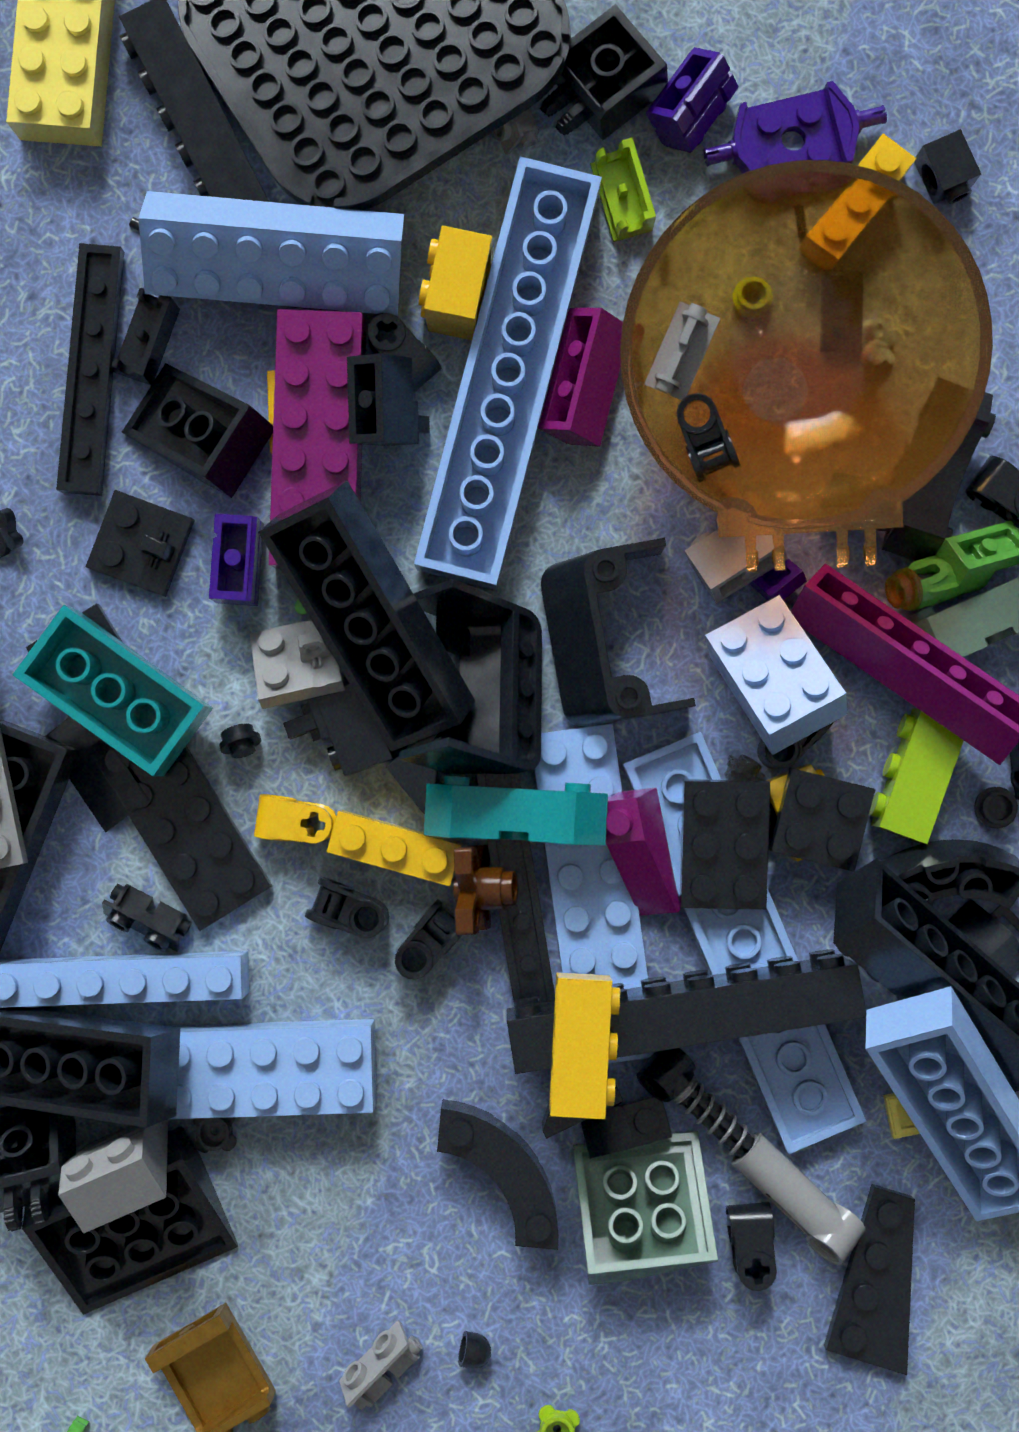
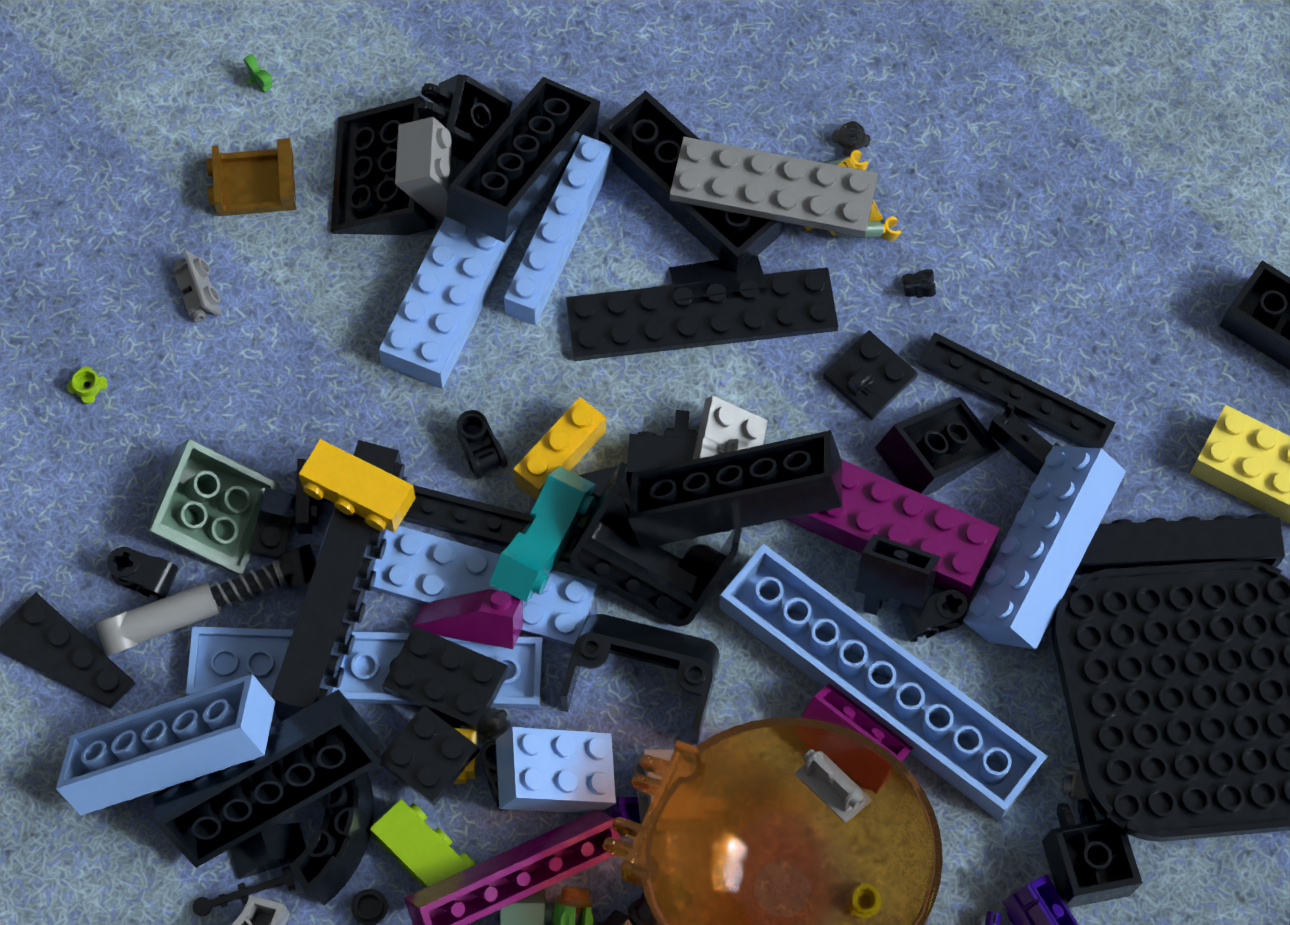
camera: 115 degrees right, 20 degrees down
teal brick [12,605,213,776] -> none
black hinge [102,884,192,952] -> none
black plate [193,1117,237,1153] -> none
dark purple brick [209,514,264,606] -> none
black plate [219,723,262,759] -> none
yellow piece [254,794,336,844] -> none
black piece [305,876,390,939] -> none
yellow brick [418,225,493,340] -> none
black brick [437,1099,558,1250] -> none
reddish brown plant [453,845,518,935] -> none
black hinge [458,1331,491,1369] -> none
lime hinge [590,137,656,242] -> none
black piece [676,393,741,483] -> none

